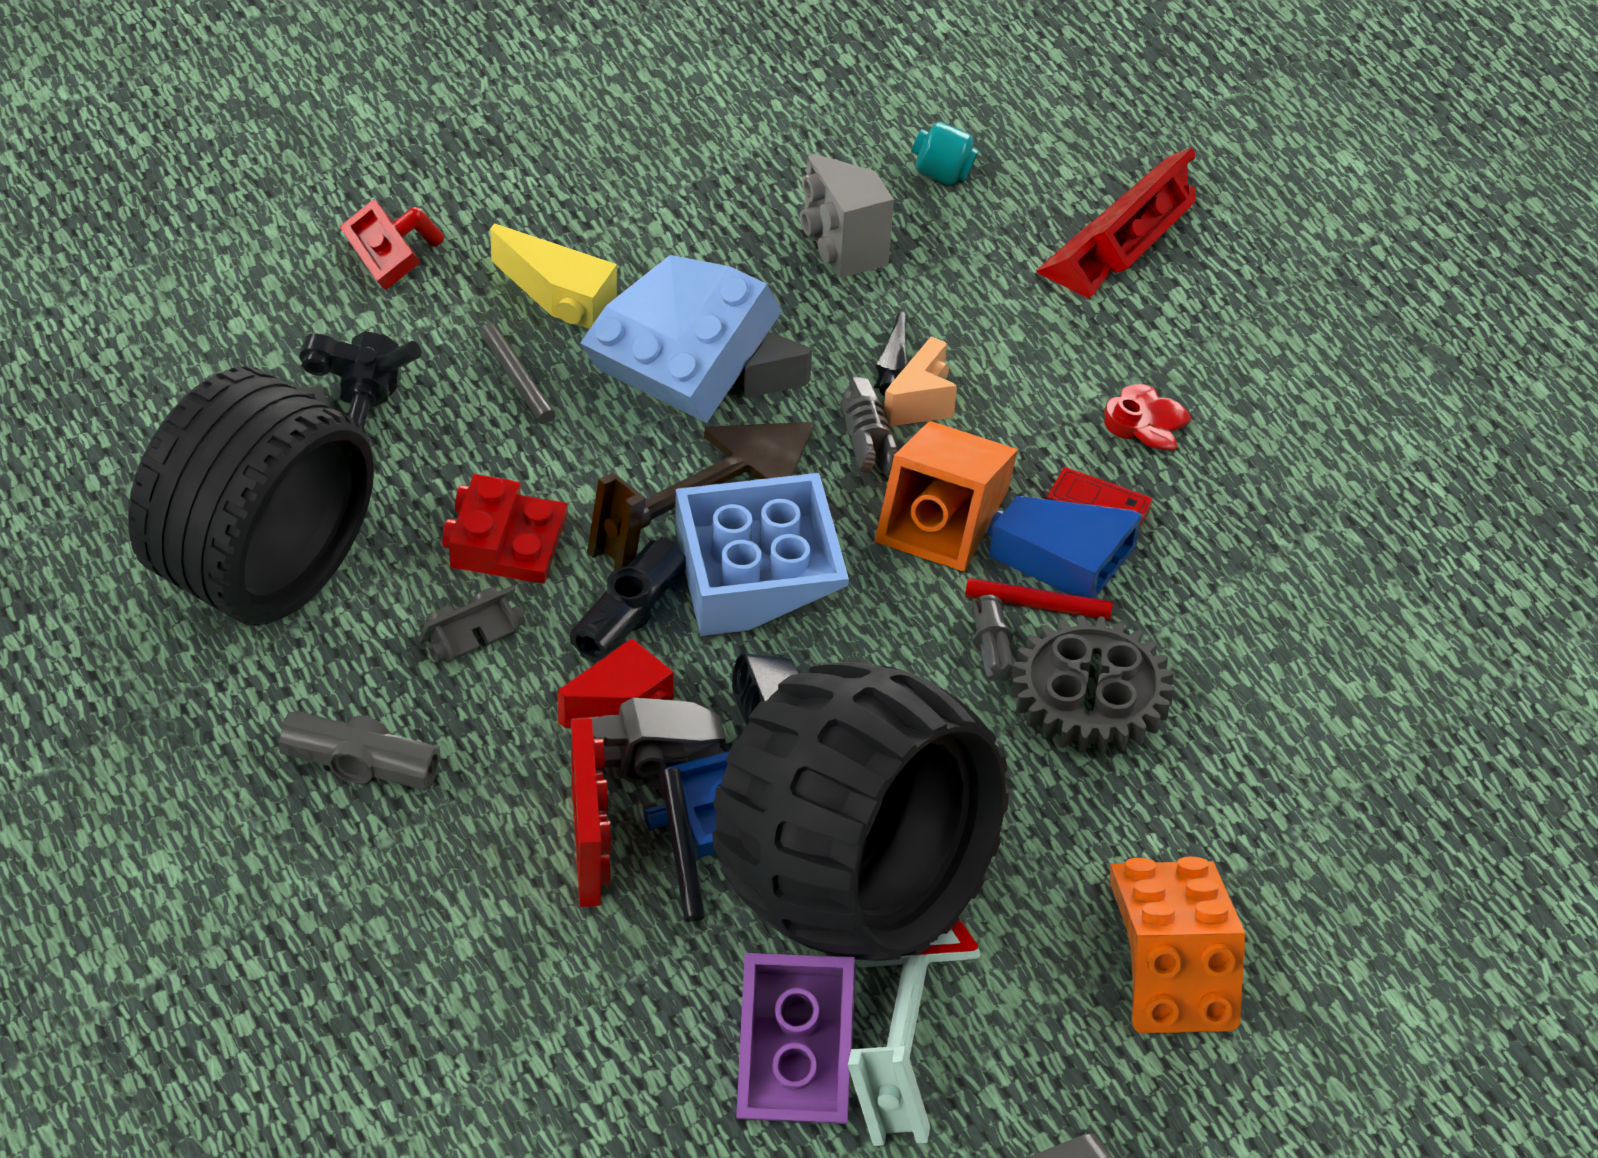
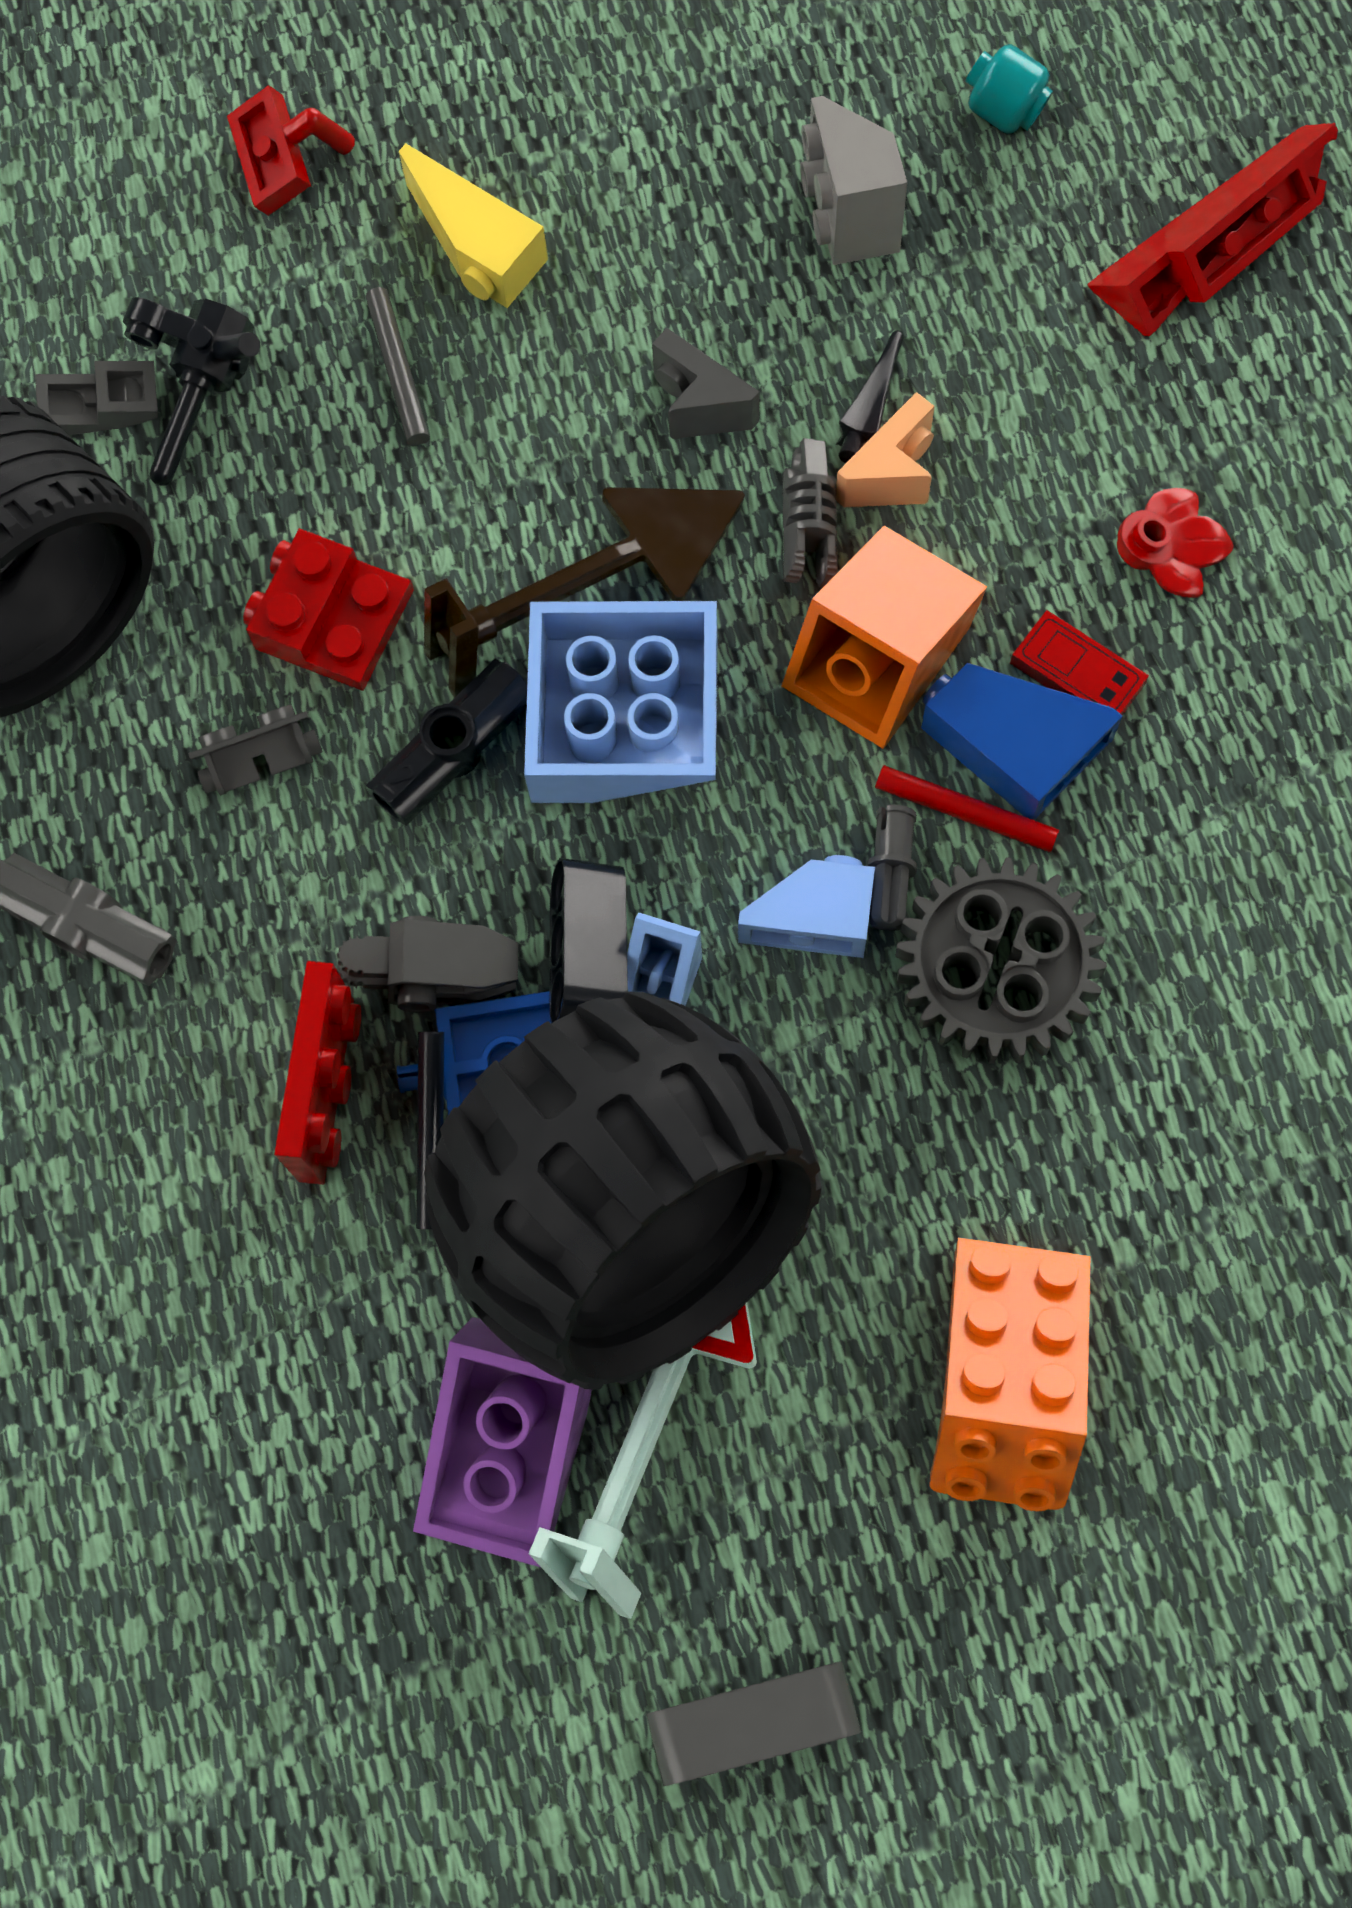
camera: 20 degrees right, 25 degrees up
red slope [557,639,674,728] -> none
light blue slope [580,255,782,423] -> none
none -> light blue slope [738,855,875,958]

